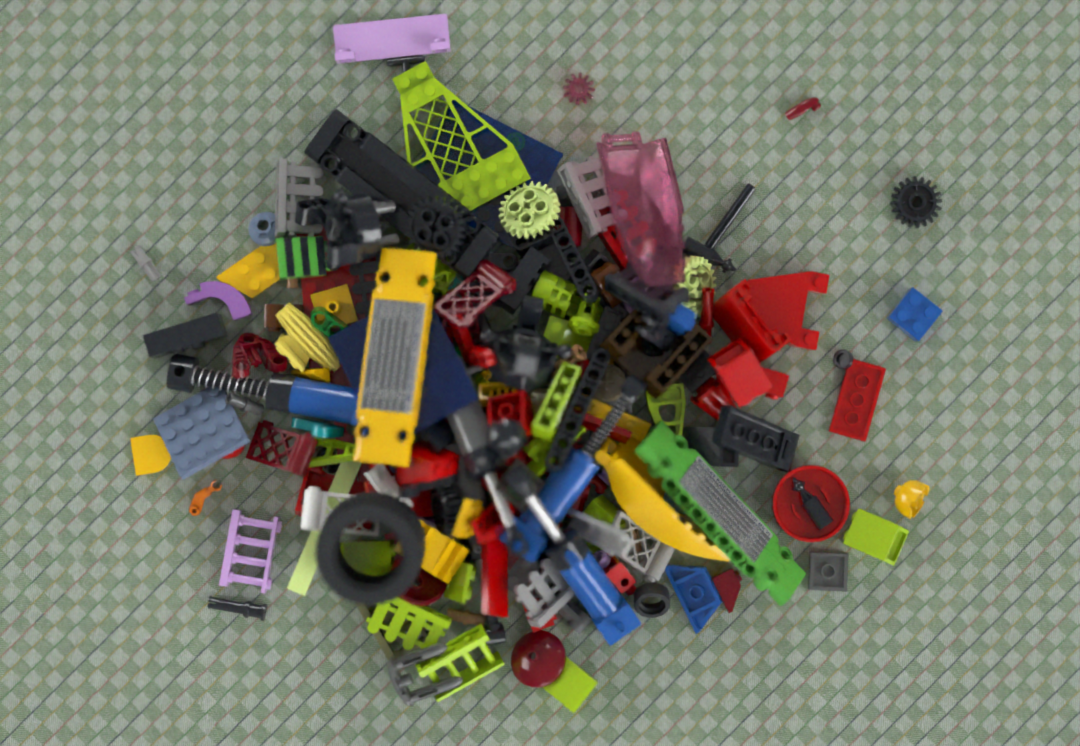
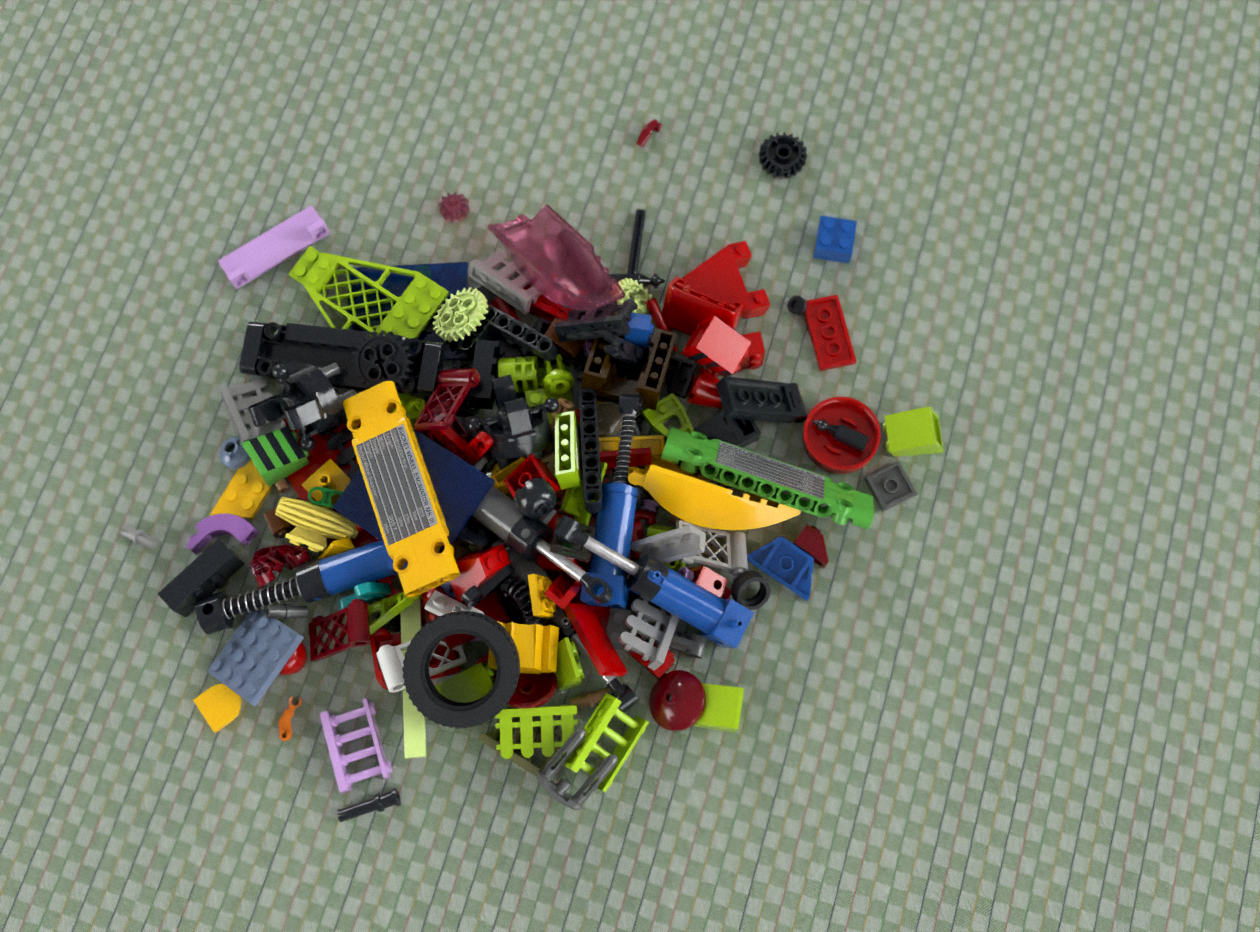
camera: 25 degrees left, 15 degrees down
black piece [386,55,425,73] -> none
yellow cylinder [893,480,930,519] -> none

